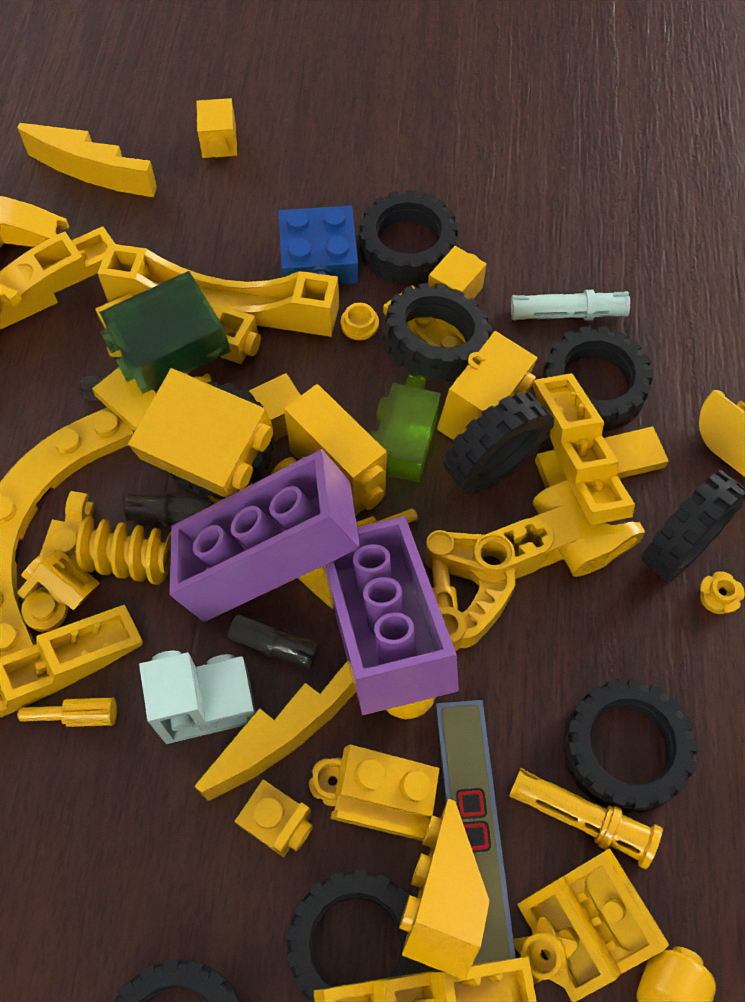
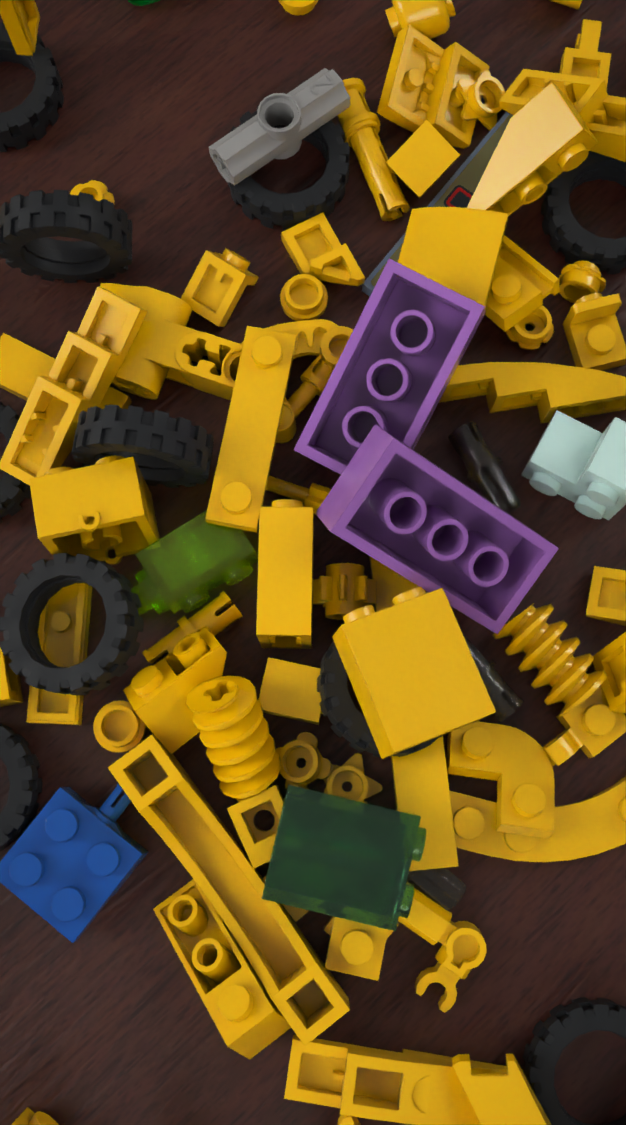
camera: 135 degrees left, 15 degrees up
none -> yellow slope [123,626,227,754]
none -> yellow pin [142,591,243,665]
none -> yellow slope [153,879,291,1060]
none -> yellow bracket [181,248,259,327]
none -> yellow piece [186,676,281,799]
none -> yellow plate [205,326,297,533]
none -> light grey piece [209,68,350,186]
none -> yellow plate [275,732,332,795]
none -> yellow plate [280,274,328,321]
none -> yellow slope [281,212,365,286]
none -> yellow brick [386,120,460,198]
none -> yellow bar [387,883,487,1013]
none -> yellow slope [398,207,508,307]
none -> yellow plate [446,721,555,839]
none -> yellow plate [559,260,606,303]

